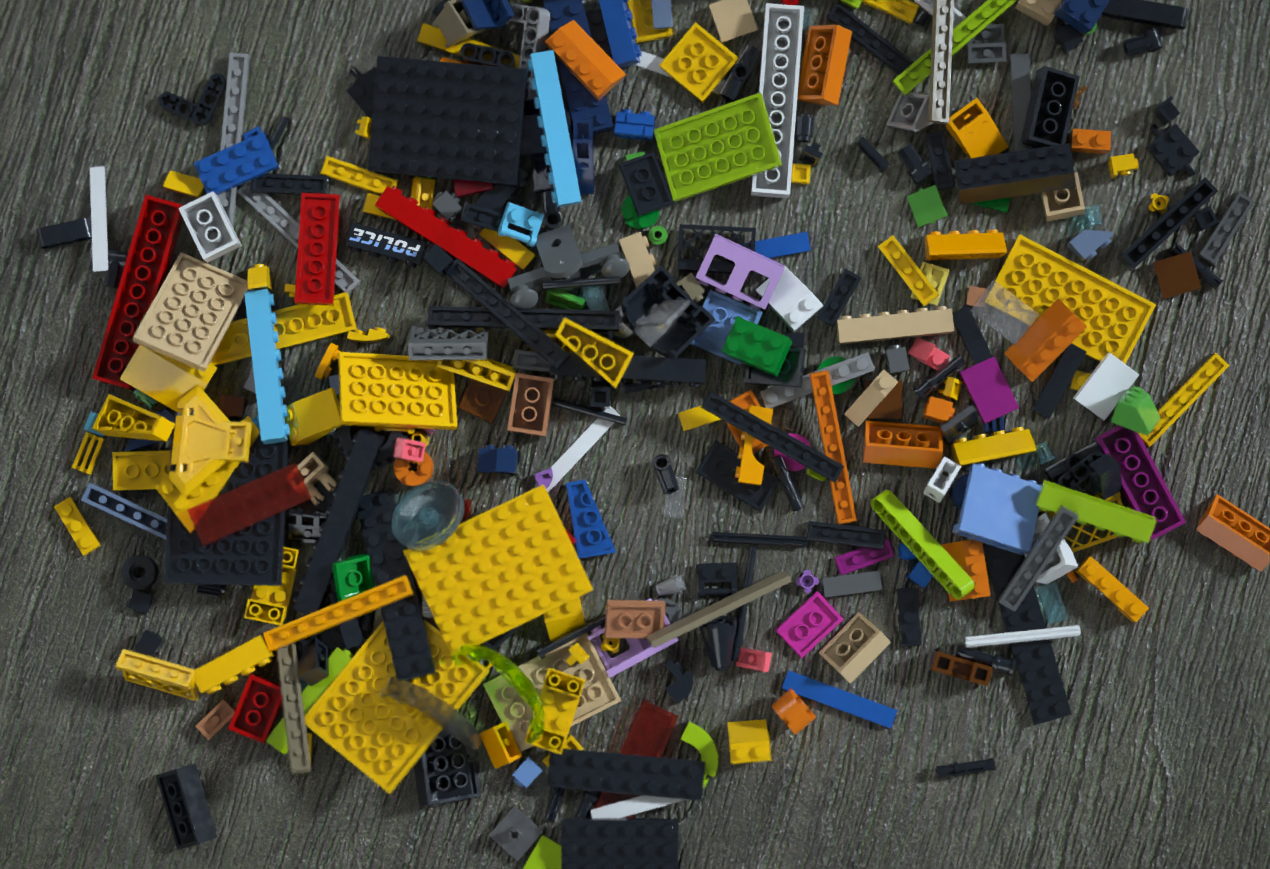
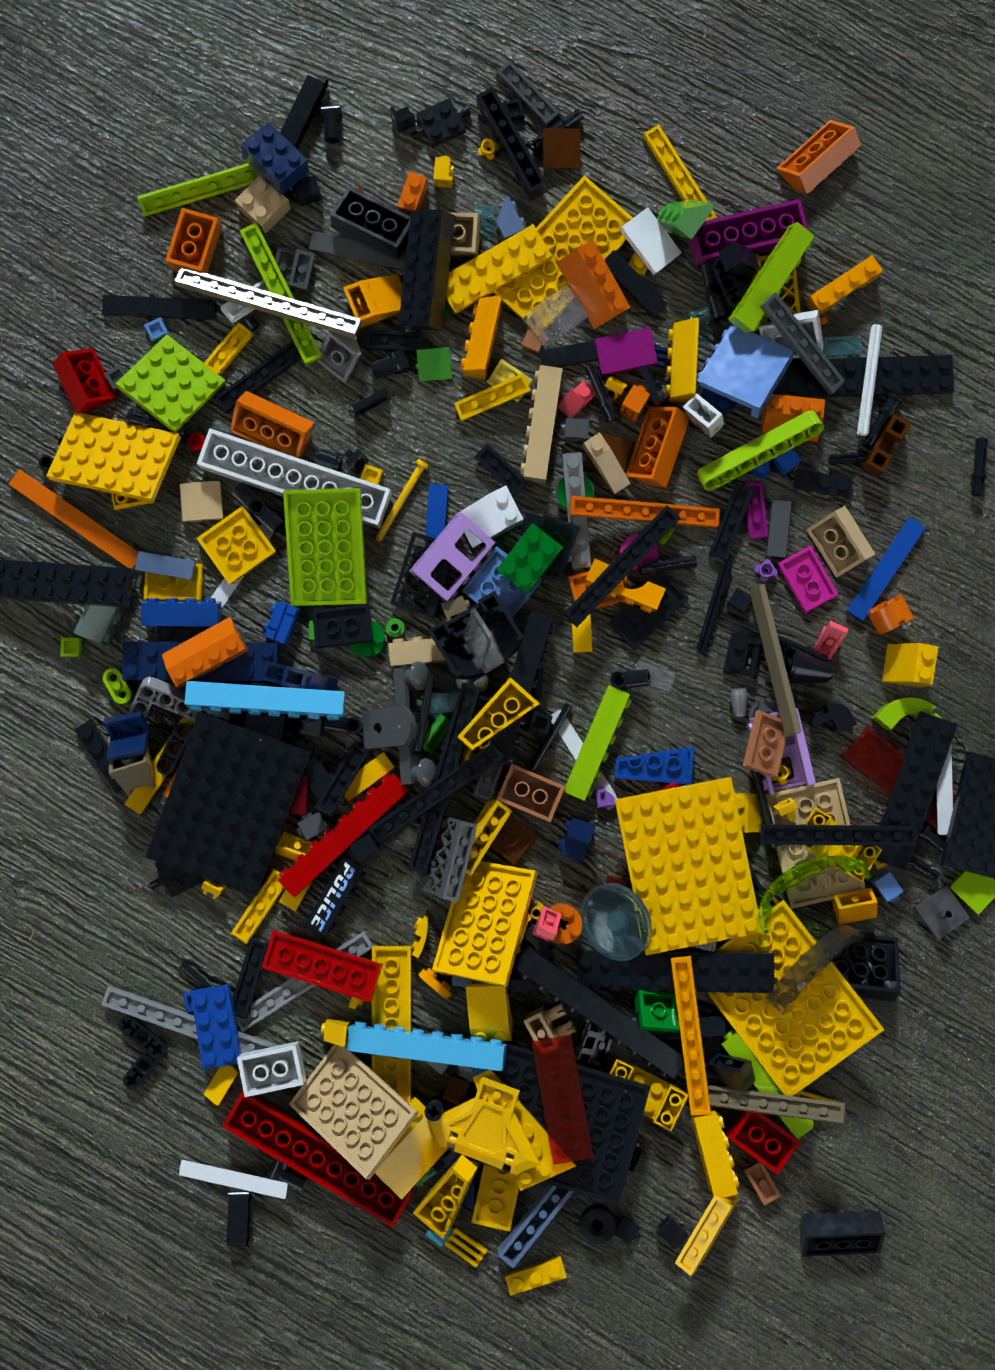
camera: 80 degrees left, 0 degrees up
medium azure plate [497,202,544,247] -> none
none -> yellow bar [375,459,429,542]
none -> black pin [425,1096,444,1121]
none -> yellow plate [446,224,552,314]
none -> lime brick [563,685,631,801]
none -> black slope [727,587,752,614]
none -> black plate [759,824,917,846]
none -> black axle [828,452,867,465]

